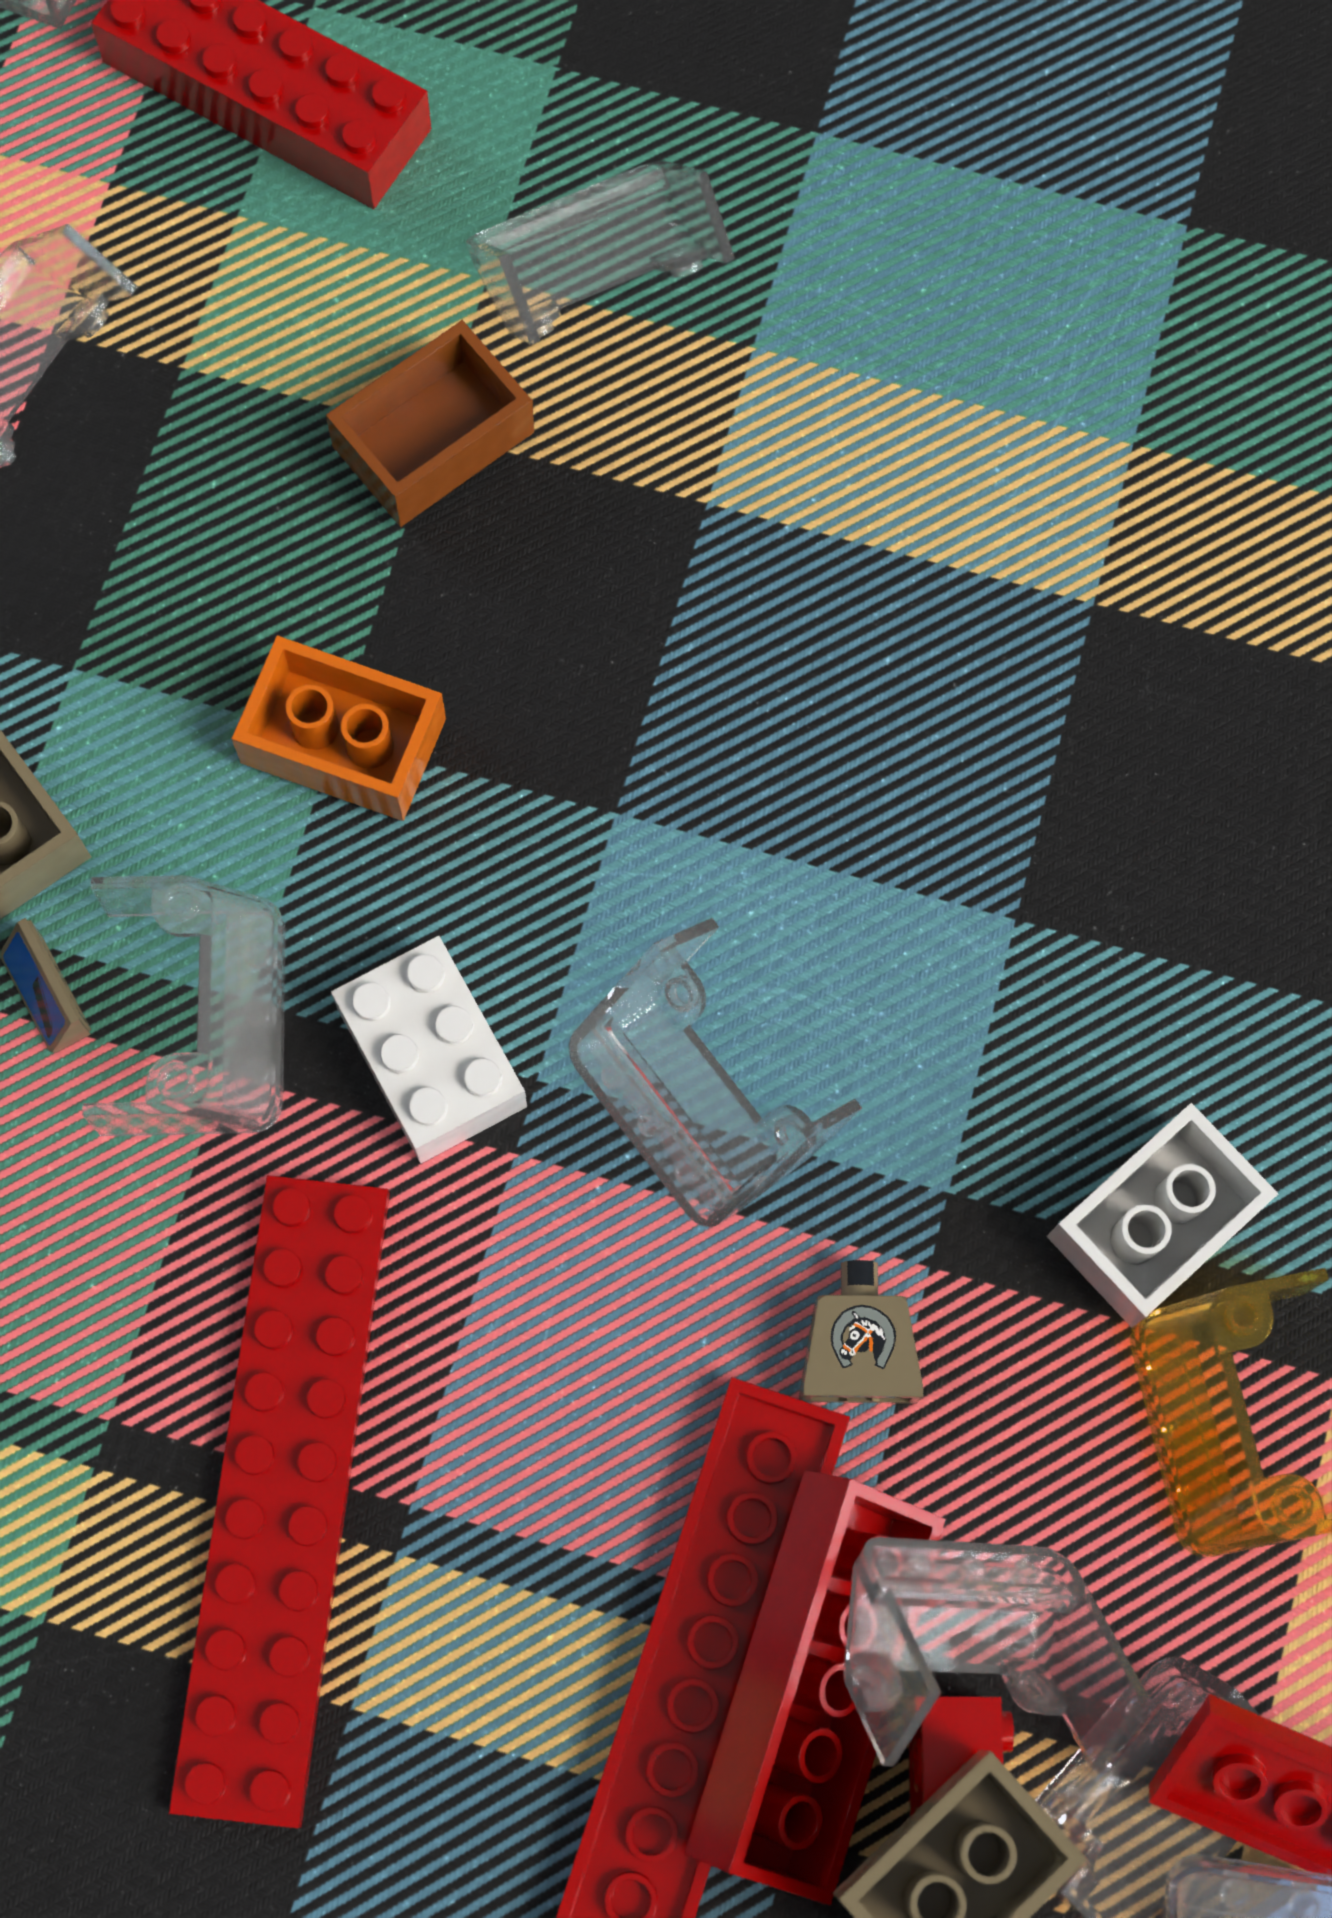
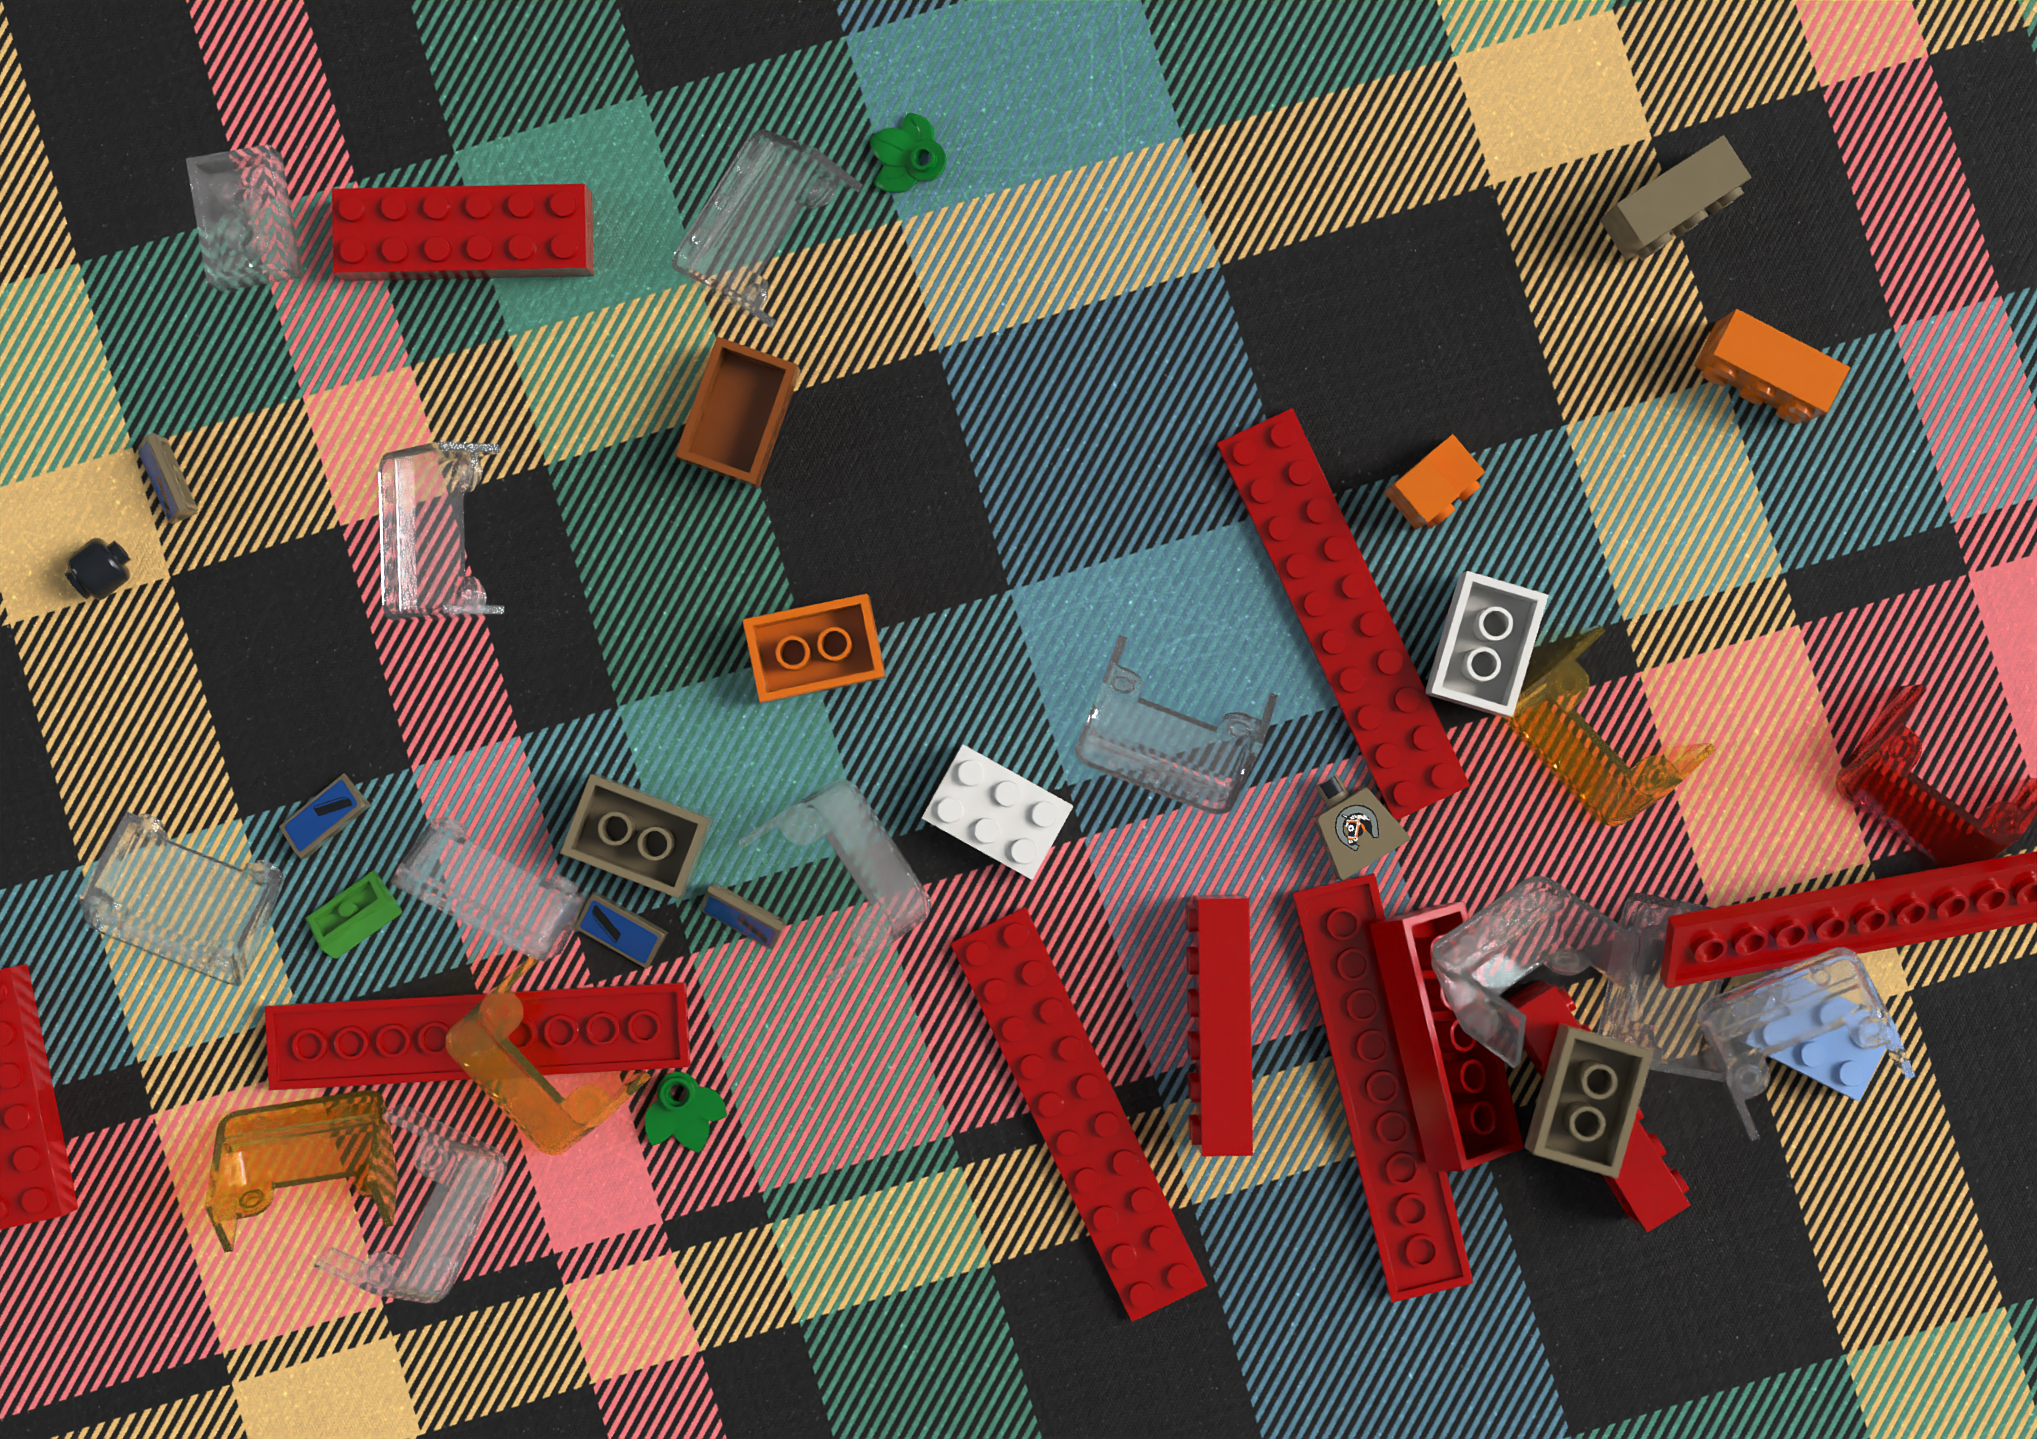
camera: 30 degrees left, 15 degrees up
none -> green plate [870,113,947,193]
none -> red brick [1185,894,1253,1157]
none -> red plate [1216,408,1470,821]
none -> orange brick [1384,434,1485,530]

